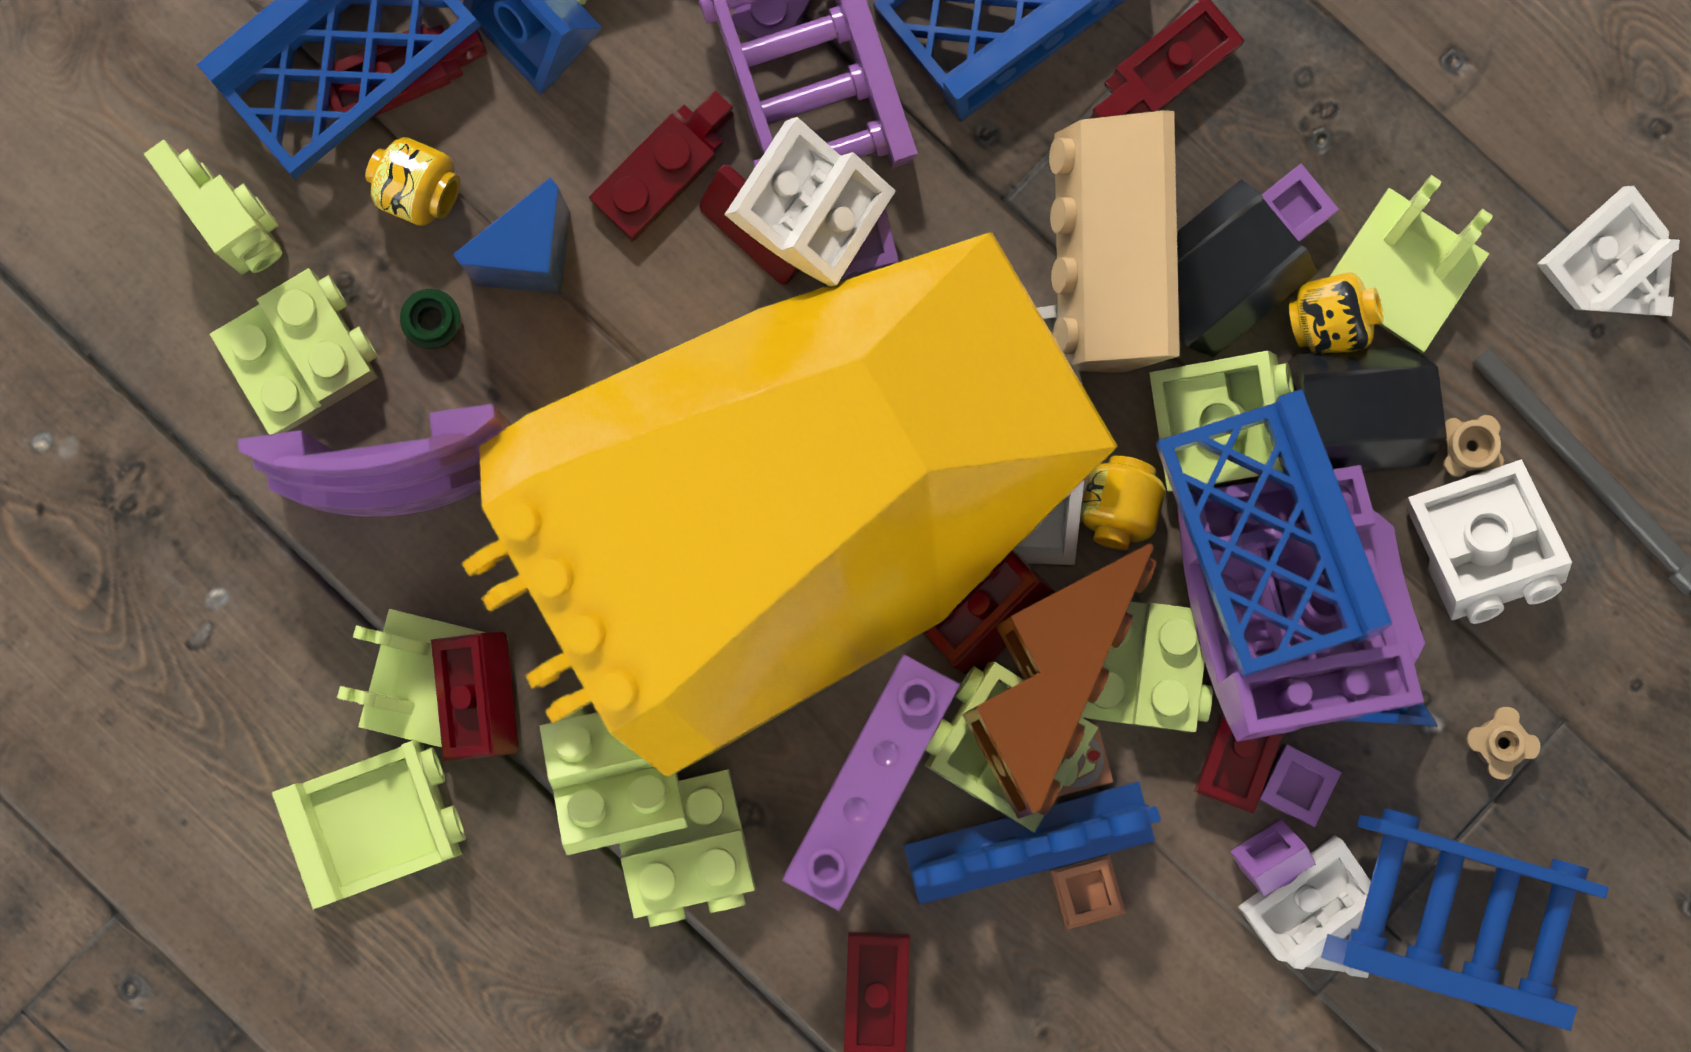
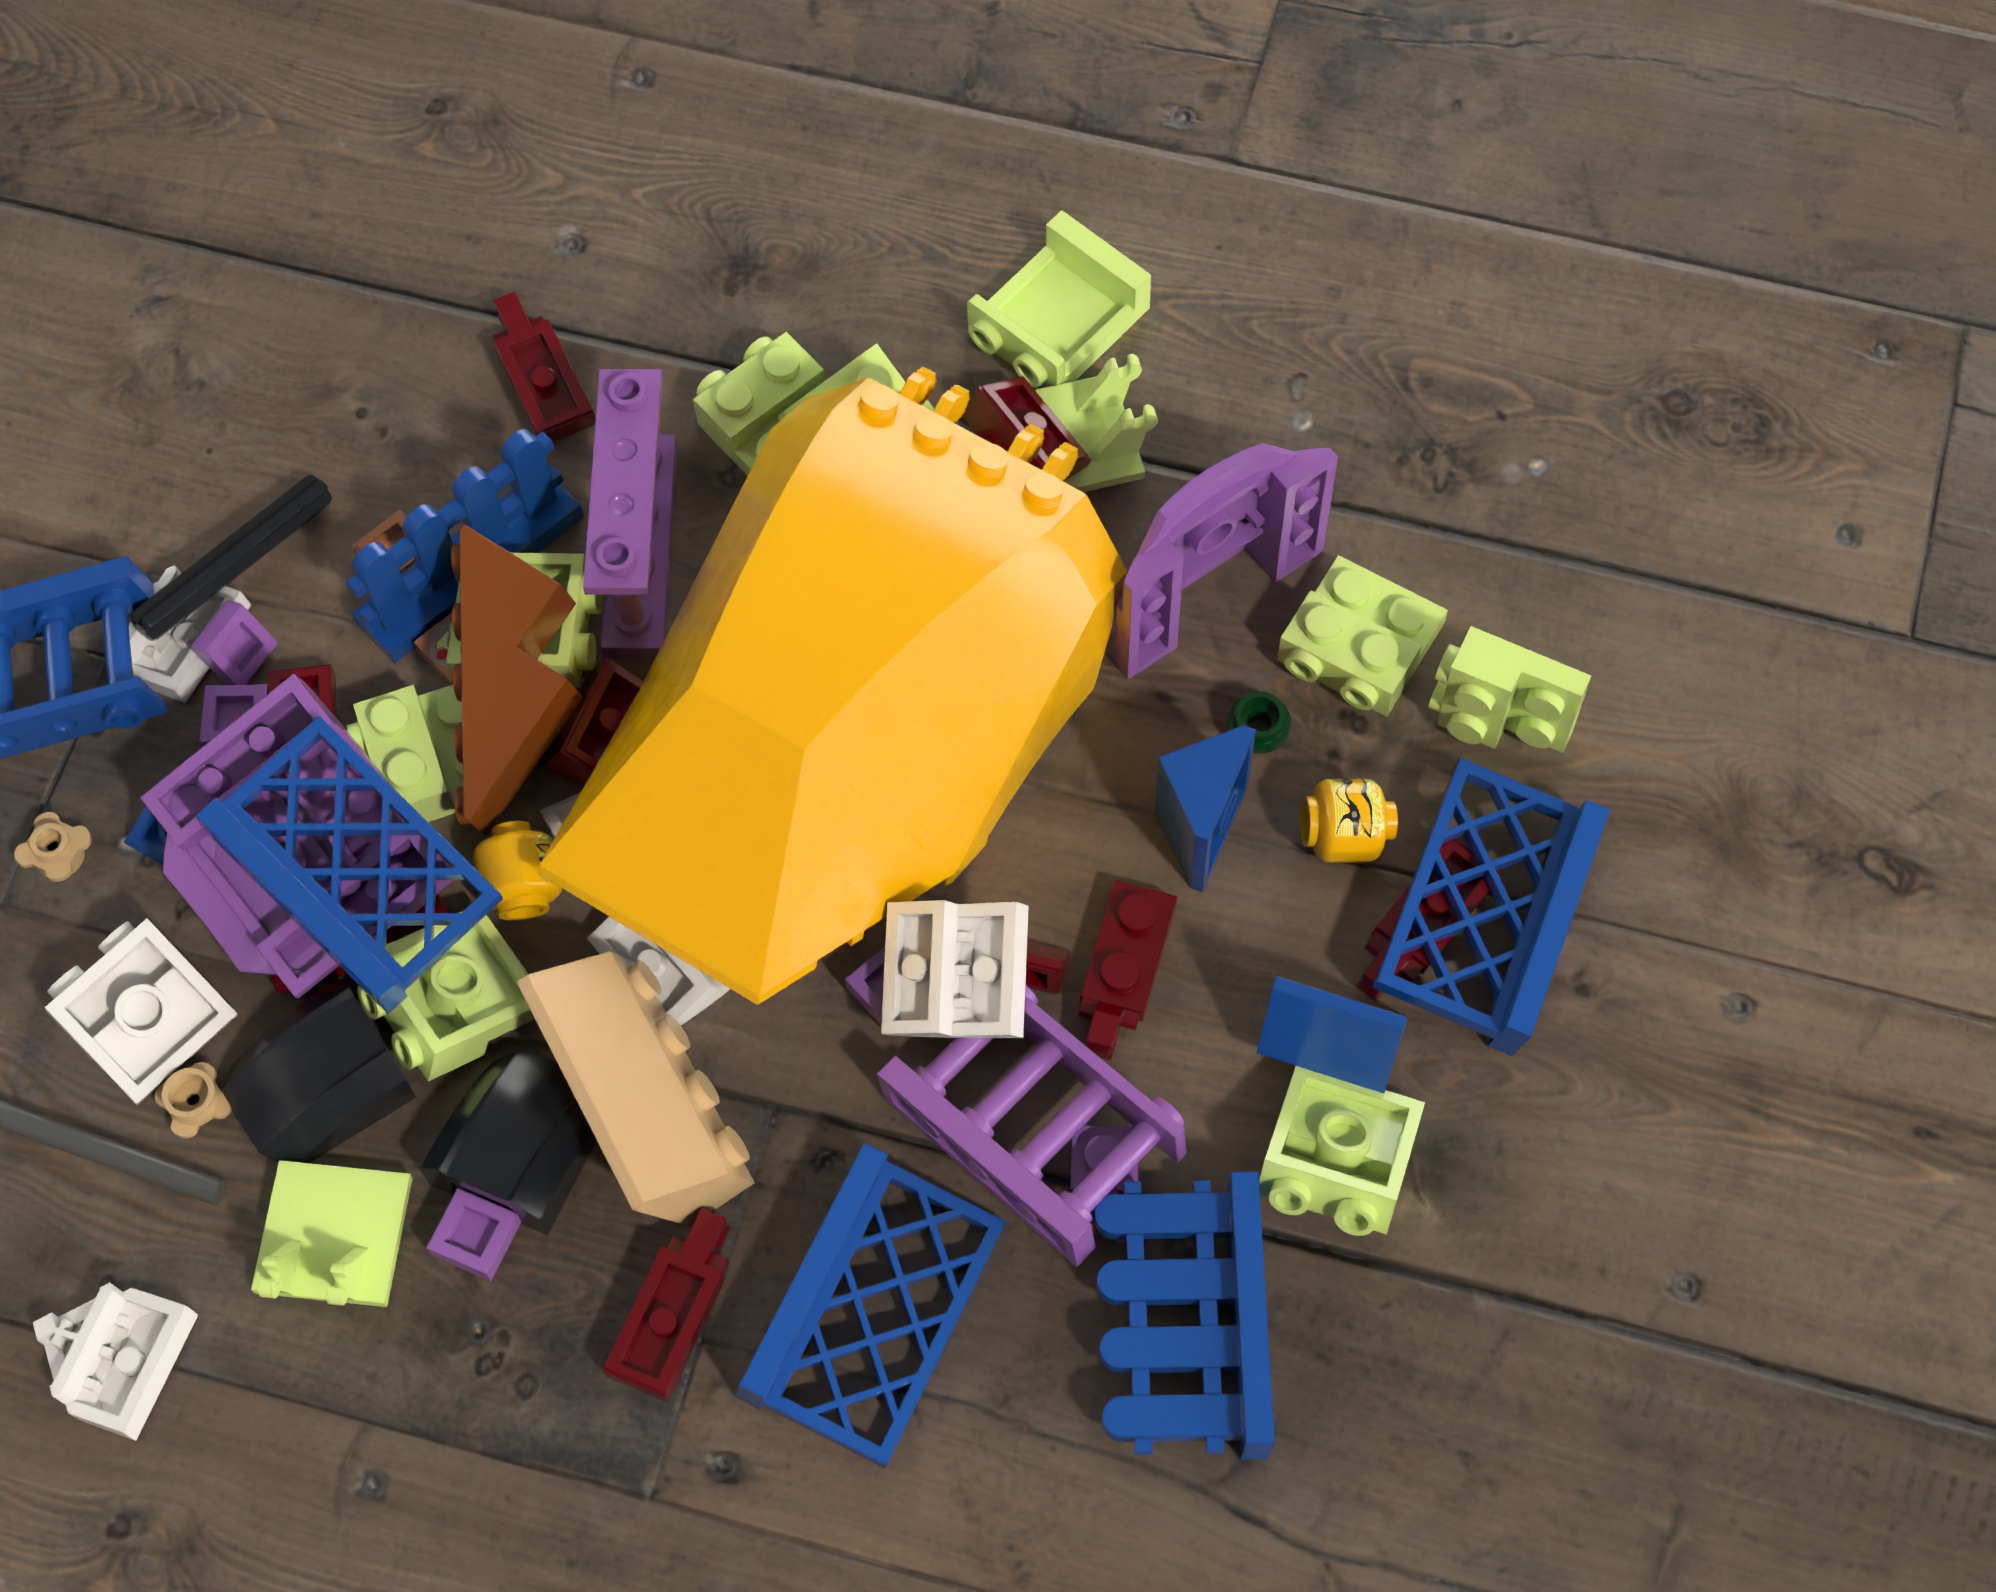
camera: 160 degrees right, 20 degrees down
yellow head [1289,272,1384,354] -> none
none -> black axle [130,475,332,641]

